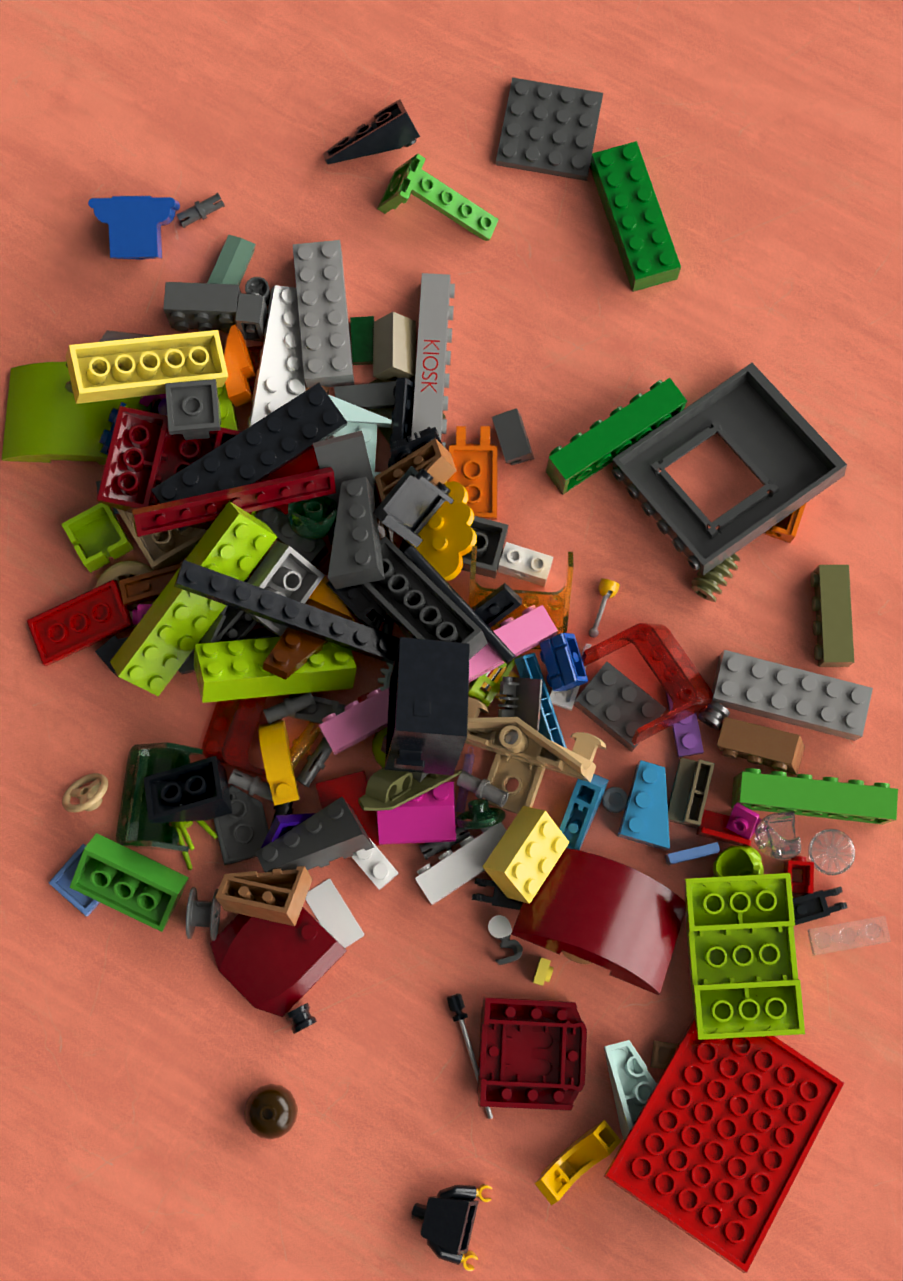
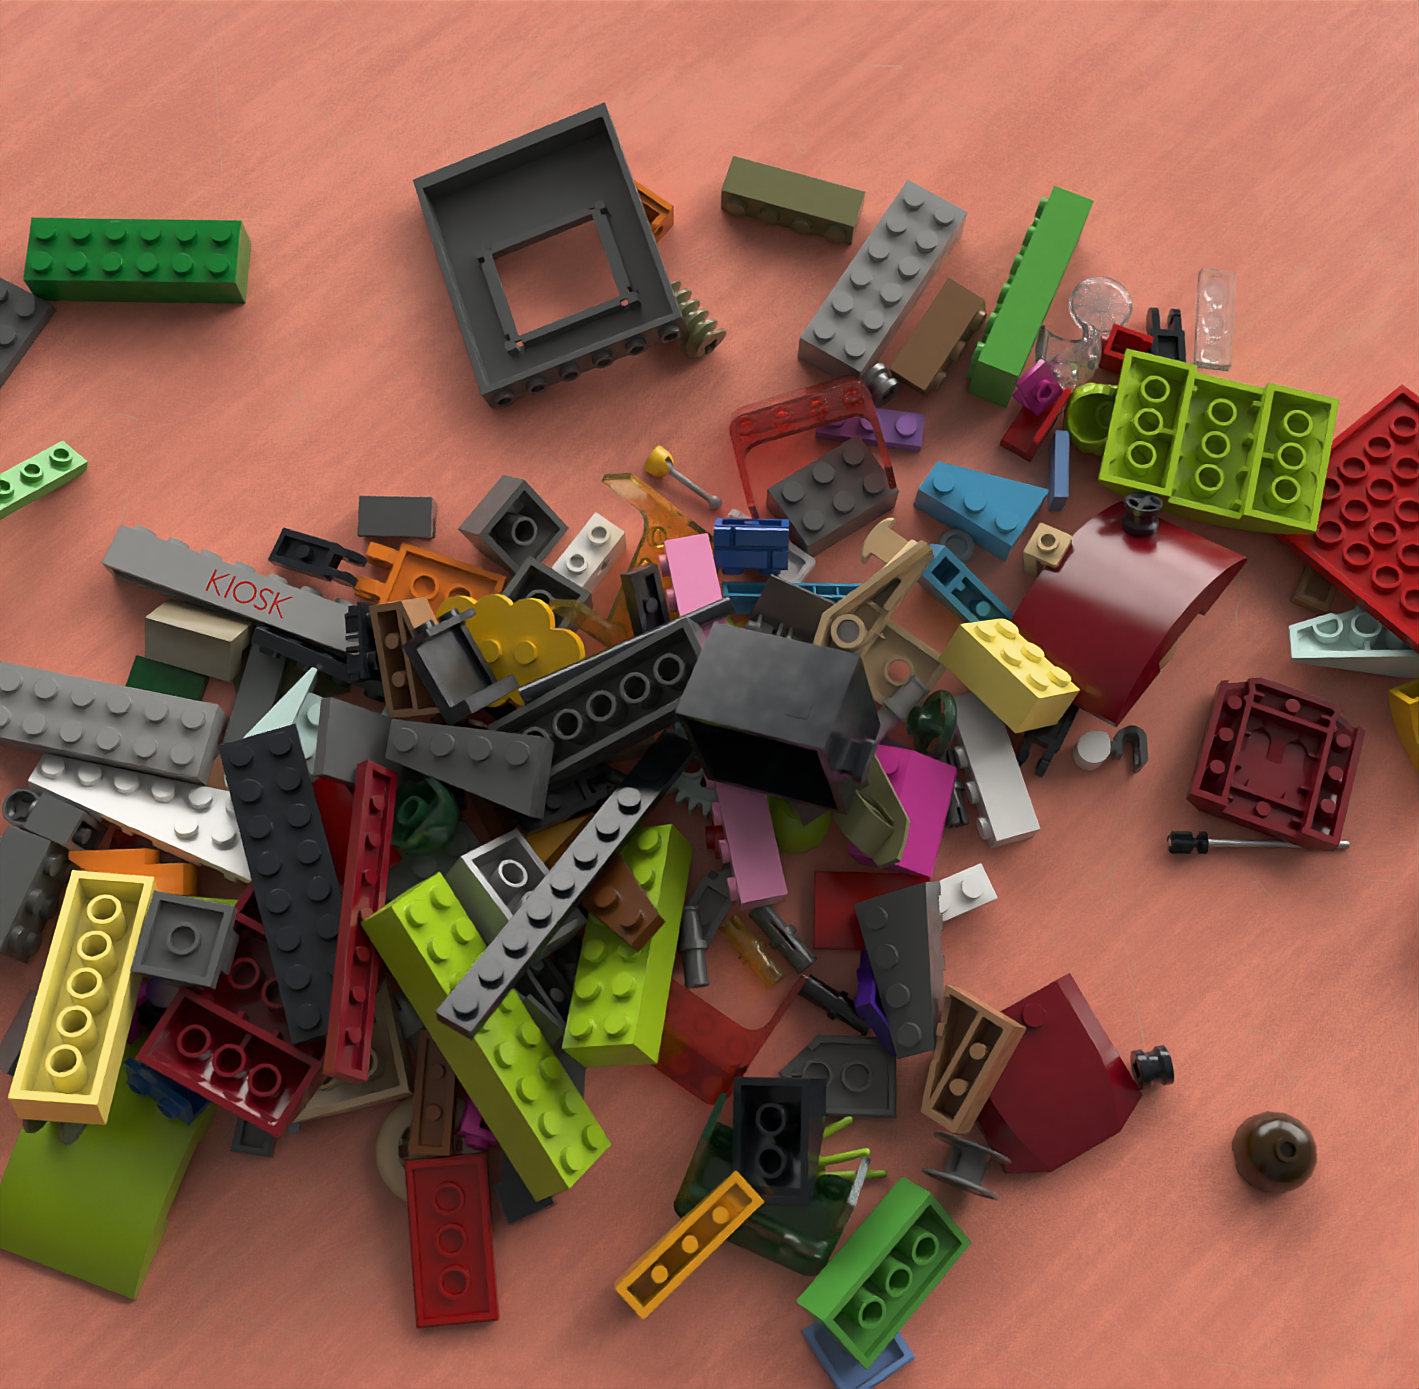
camera: 75 degrees left, 5 degrees down
lime piece [61,503,134,573] -> none
tan piece [62,773,108,813] -> none
light grey pin [228,768,273,802] -> none
yellow arch [259,720,300,806] -> none
white sticker [305,879,364,948] -> none
light yellow plate [532,957,554,986] -> none
green brick [546,378,687,495] -> none
dark tan piece [668,757,715,828] -> none
none -> black hinge [268,528,368,588]
none -> dark grey slope [458,475,569,576]
none -> light orange slope [614,1170,764,1320]
none -> tan bracket [1023,522,1072,577]
none -> black wheel [1121,492,1163,537]

